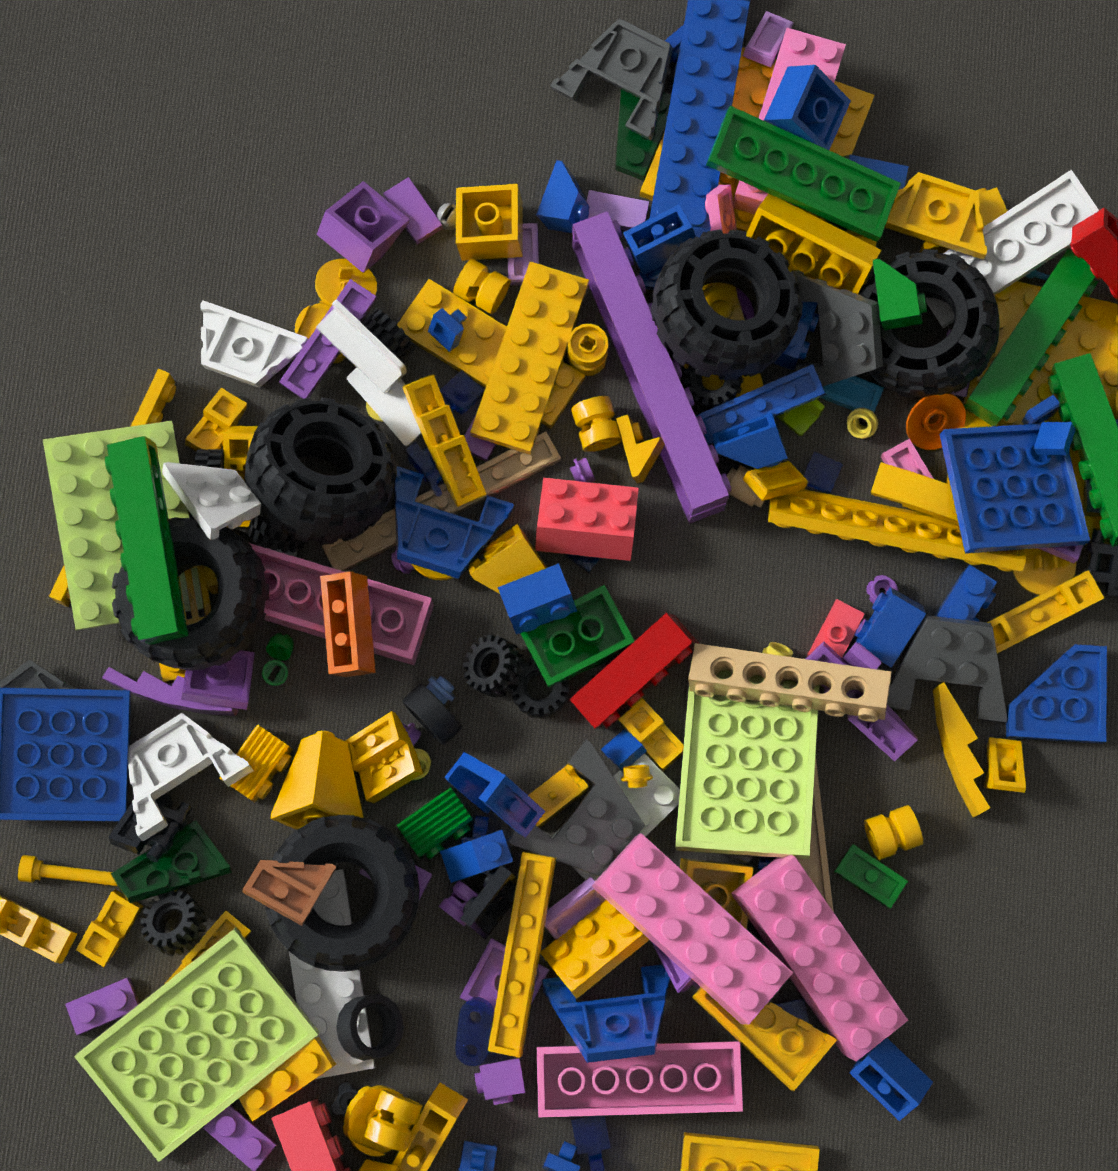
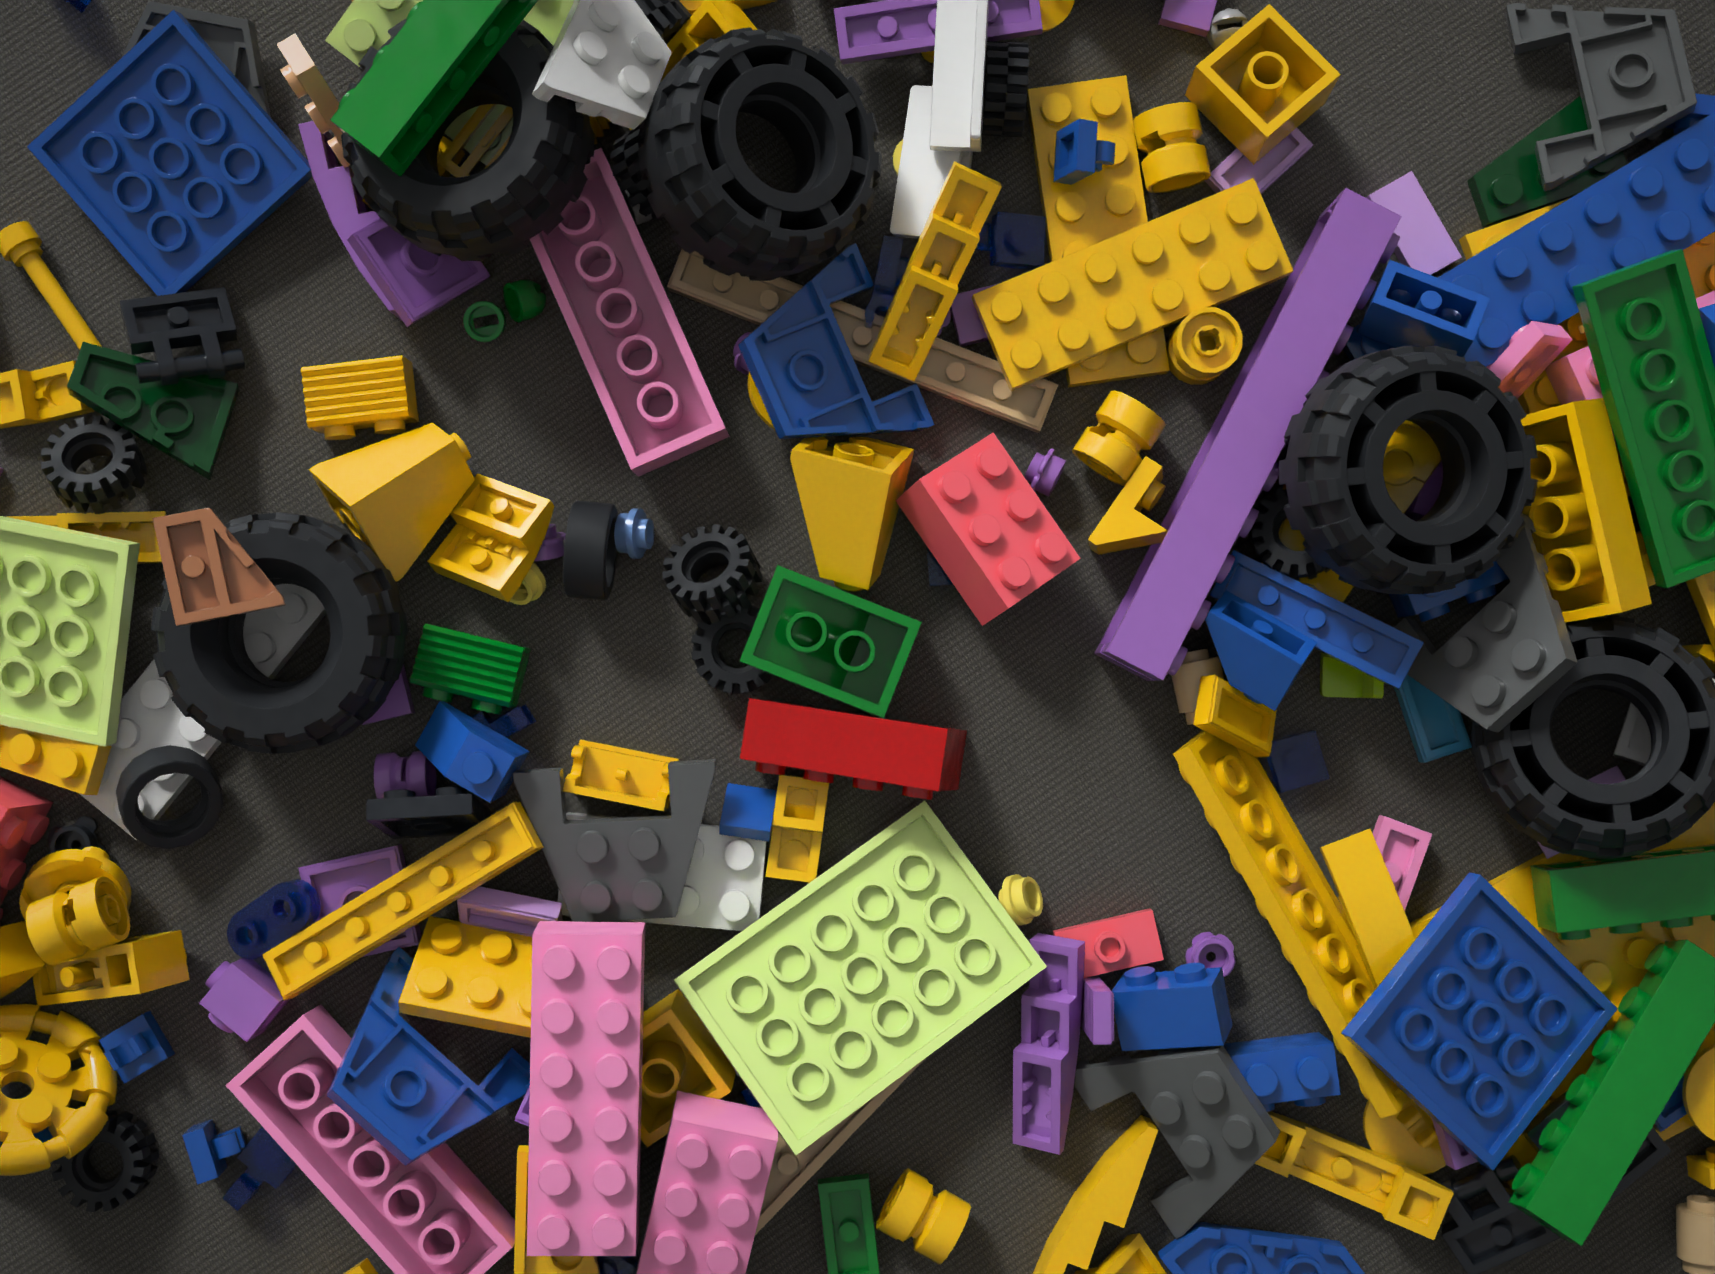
camera: 50 degrees right, 10 degrees up
white wing [128,713,253,841] -> none
orange brick [320,571,376,677] -> none
blue panel [445,752,546,838] -> none
blue brick [498,563,577,635] -> none
blue slope [536,160,590,233] -> none
yellow plate [621,765,653,788] -> none
tan brick [688,643,891,722] -> none
light yellow plate [847,408,878,439] -> none
green slope [873,259,927,330] -> none
orange dish [906,393,966,450] -> none
blue tile [1022,394,1060,425] -> none
blue tile [1034,422,1076,455] -> none
none -> light nougat wing [277,34,350,169]

